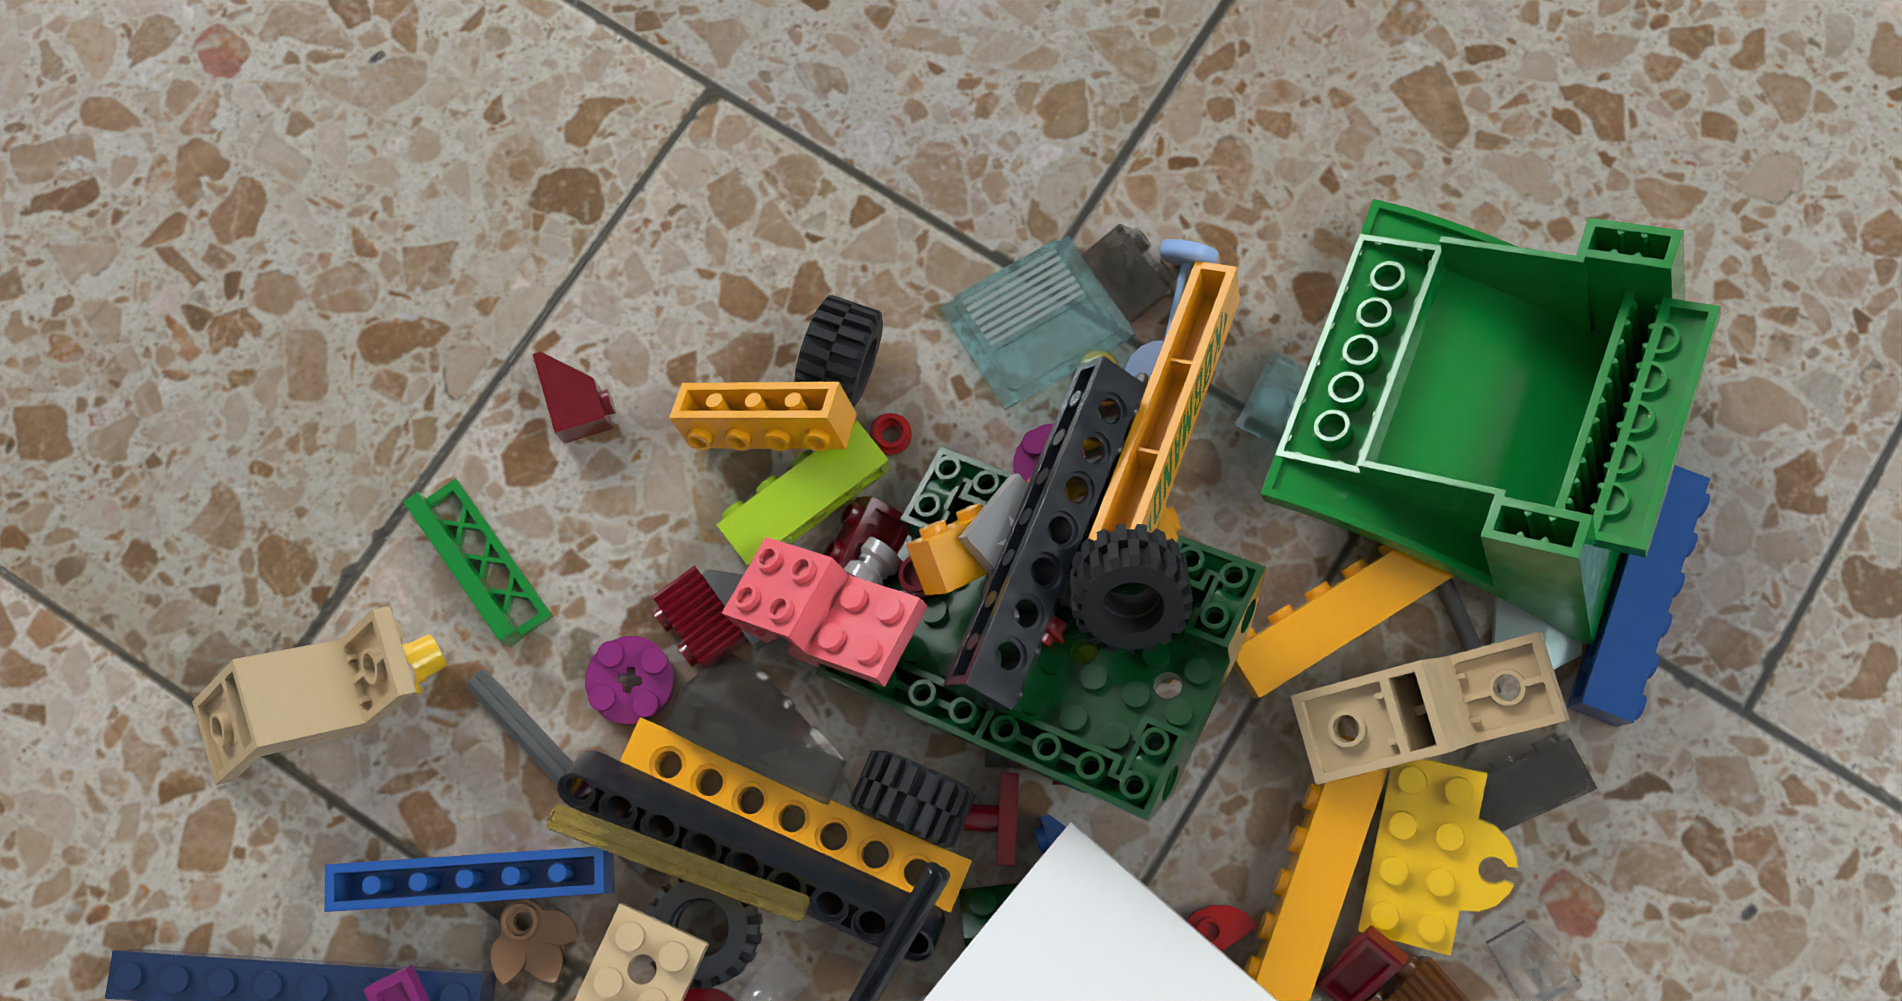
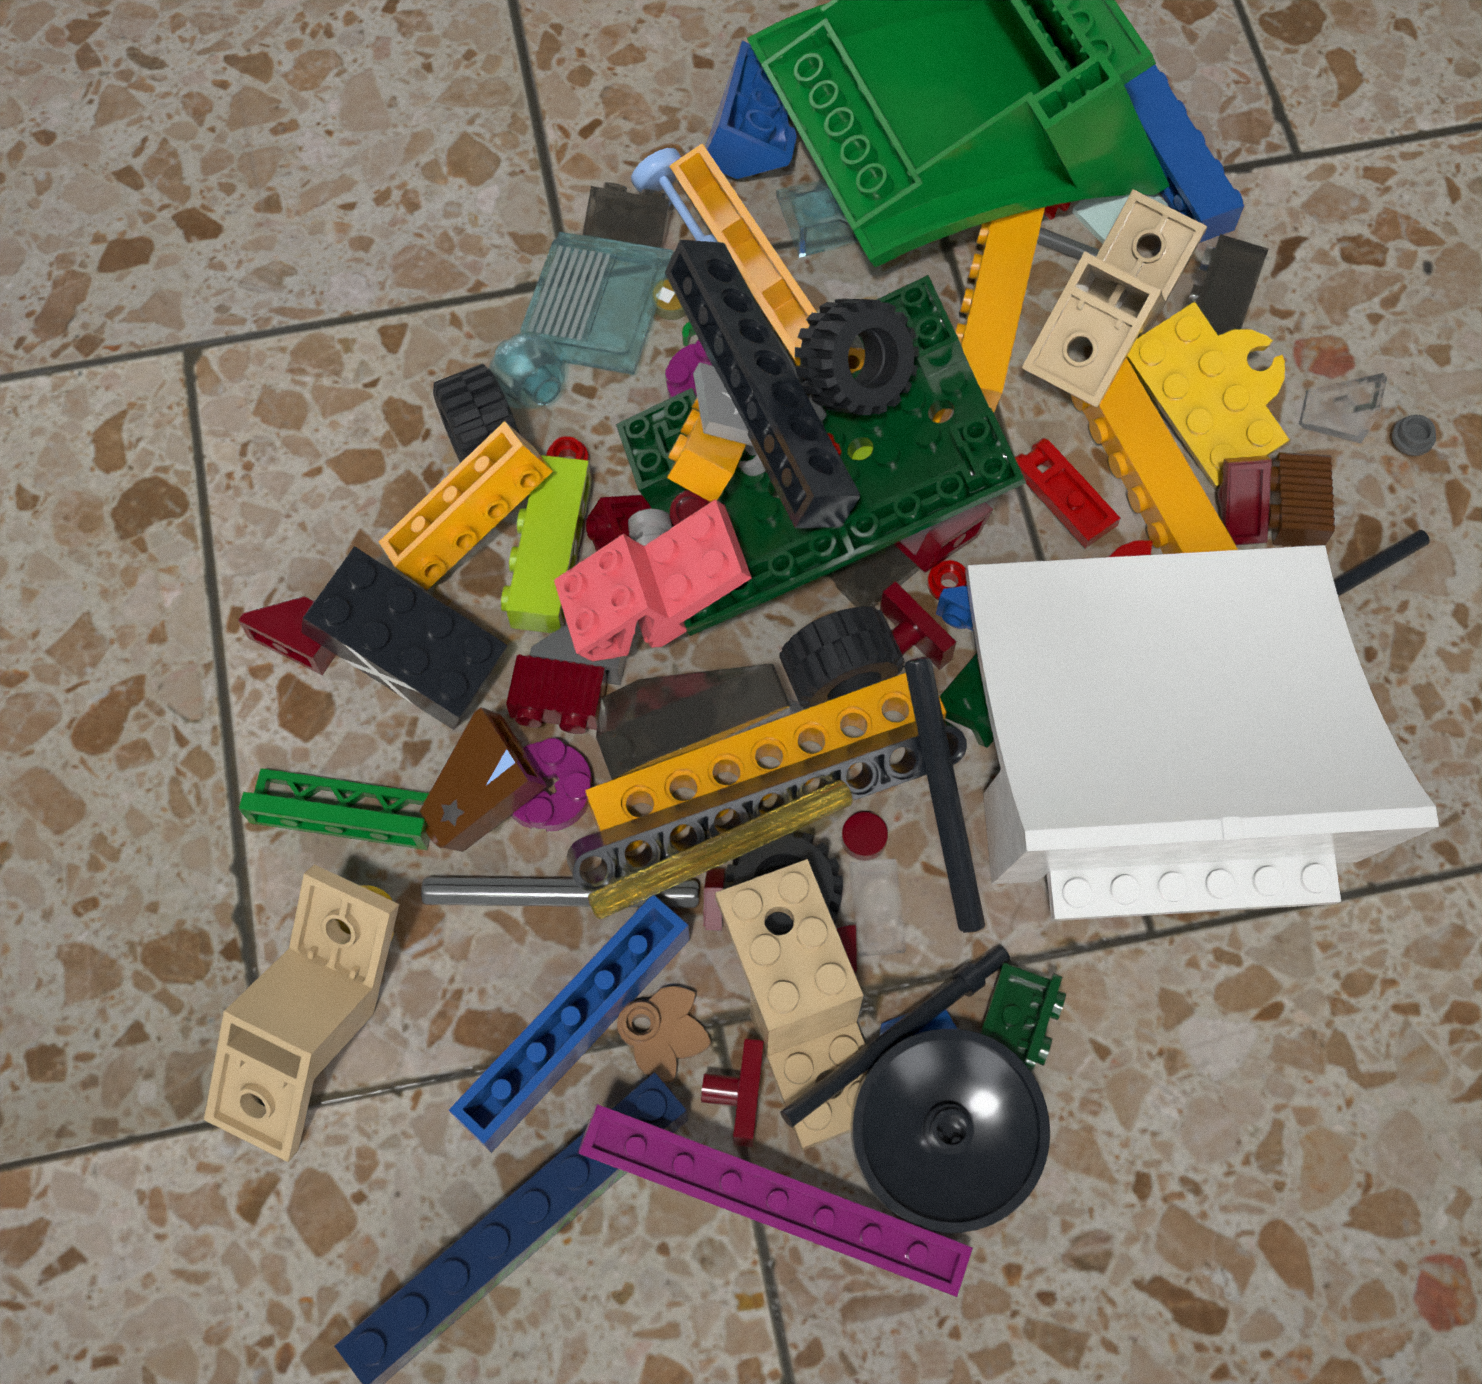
camera: 45 degrees left, 10 degrees down
none -> black brick [301,546,508,730]
none -> reddish brown slope [419,707,547,852]
none -> clear light blue plant [489,333,565,409]
none -> tile [703,868,725,931]
none -> blue wedge [705,40,797,179]
none -> dark red tile [841,812,888,861]
none -> red plate [927,560,967,600]
none -> red plate [1015,438,1121,549]

